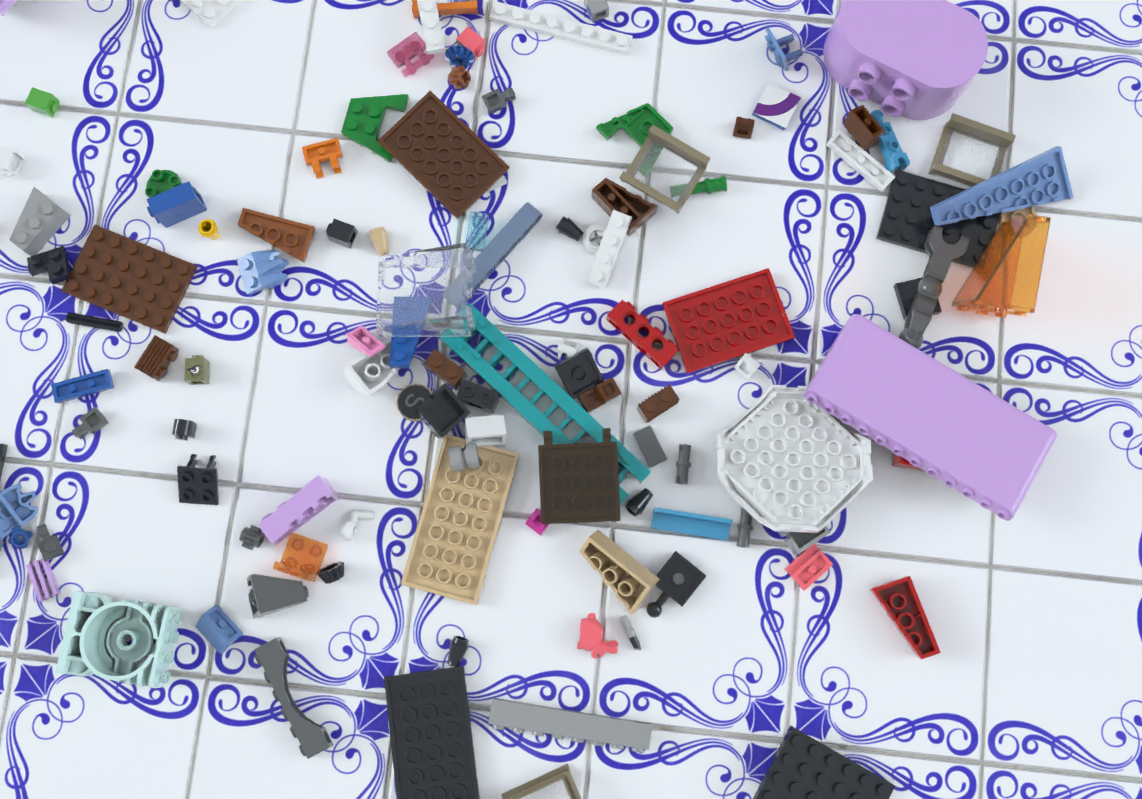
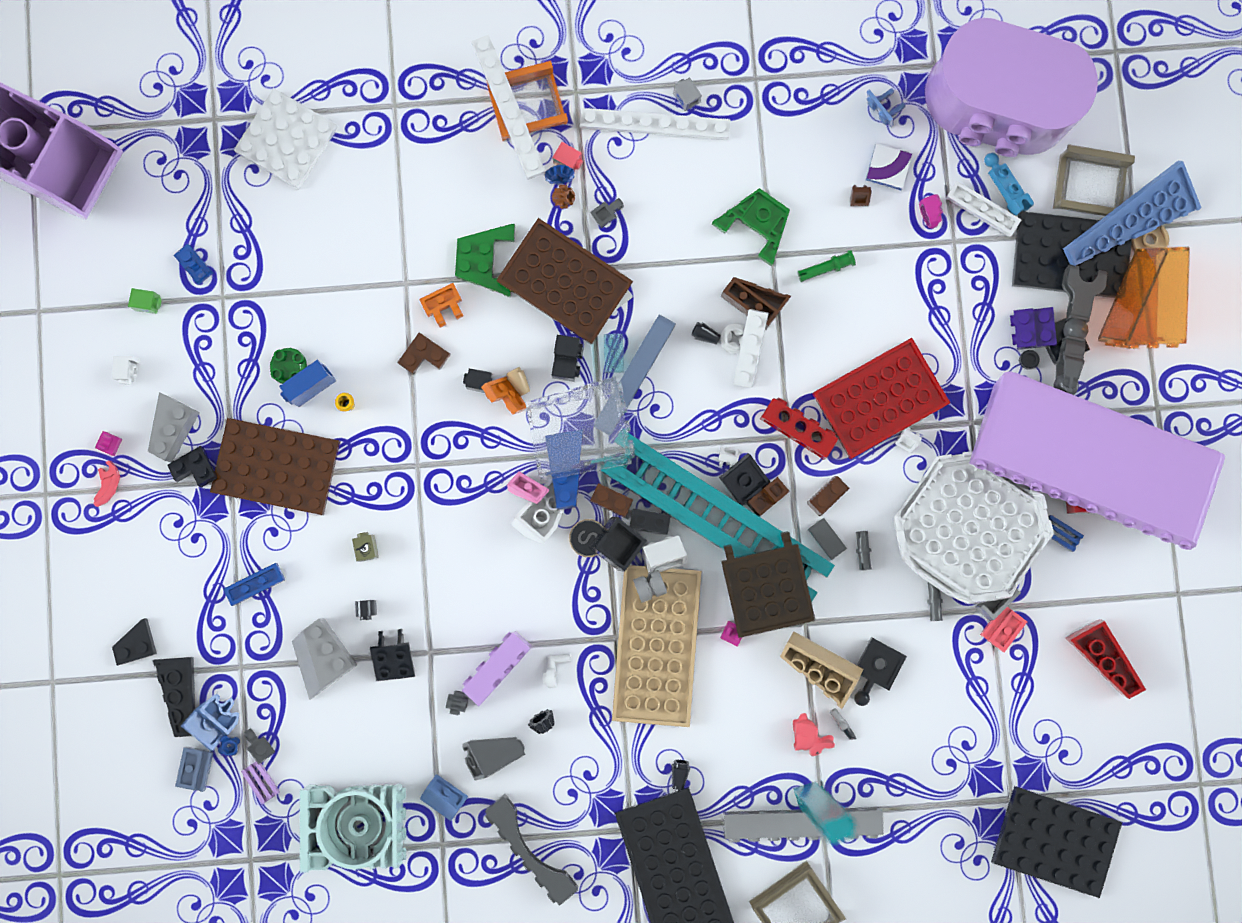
camera: 10 degrees left, 5 degrees up
black axle [66,312,123,332] -> none
dark grey plate [71,407,109,440] -> none
reddish brown brick [134,335,179,381] -> none
dark orange wing [237,208,316,263] -> none
medium blue plate [237,250,289,295] -> none
clear orange bracket [273,533,328,582] -> none
clear pink plate [387,32,435,78] -> none
piece [619,125,711,214] -> none
black cone [625,488,653,517] -> none
dark azure panel [651,507,733,541] -> none
reddish brown brick [842,105,885,151] -> none
none -> blue plate [173,244,213,285]
none -> light grey wedge [292,618,357,700]
none -> reddish brown plate [397,332,451,375]
none -> orange plate [481,376,527,415]
none -> black brick [551,335,584,382]
none -> teal brick [793,782,857,845]
none -> dark pink rock [919,194,943,229]
none -> dark purple plate [1010,307,1057,350]
none -> black tile [1019,350,1040,370]
none -> blue tile [1048,515,1084,552]

